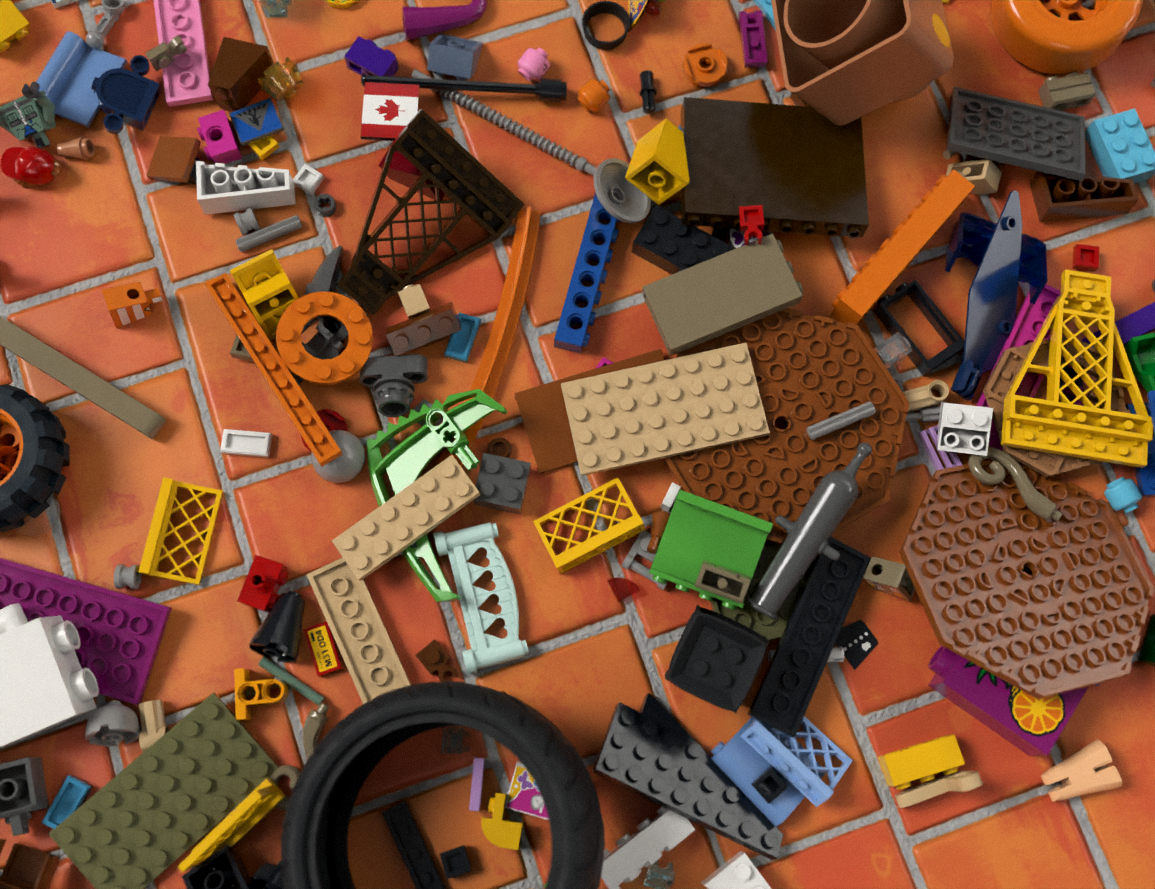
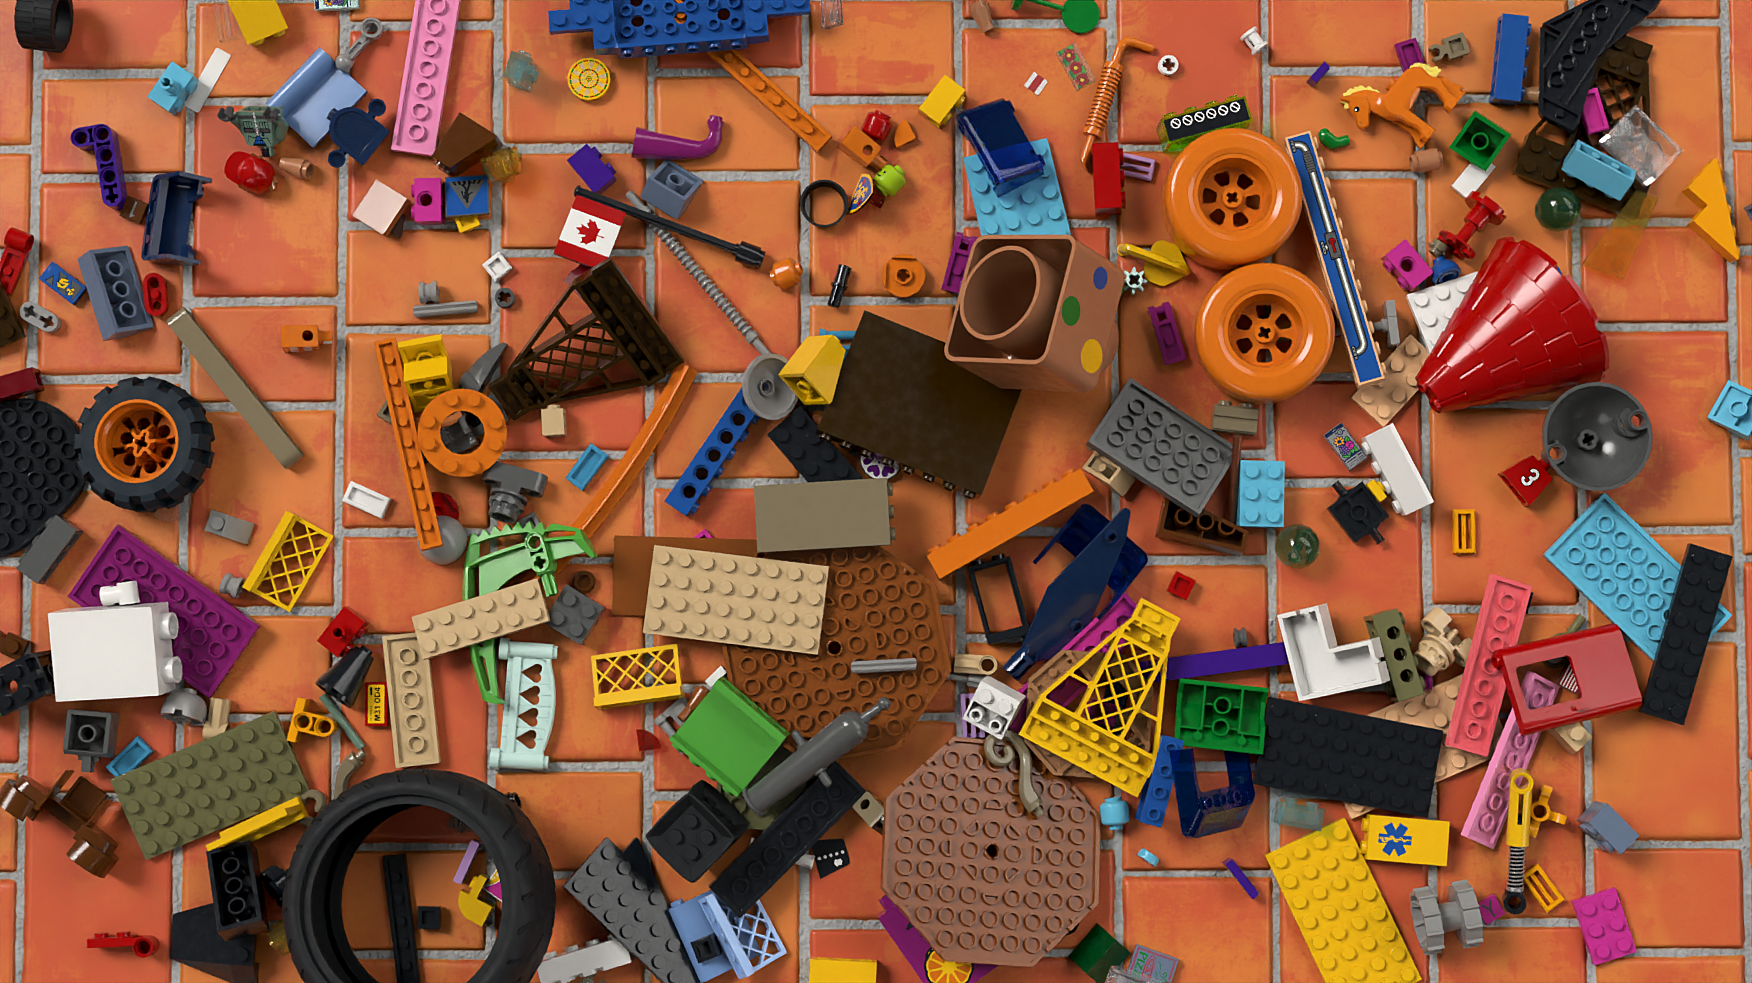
camera: 25 degrees right, 10 degrees up
dark tan plate [145,36,187,72] -> none
white wedge [196,161,296,215] -> none
reddish brown brick [386,302,461,356] -> none
reddish brown plate [416,639,458,682] -> none
bright pink head [517,47,550,82] -> none
dark tan brick [695,560,751,604] -> none
red plate [739,205,764,245] -> none
clear brick [874,332,913,372] -> none
none -> light grey slope [205,510,255,544]
none -> magenta plate [1147,302,1186,366]
none -> copper bar [1227,435,1242,522]

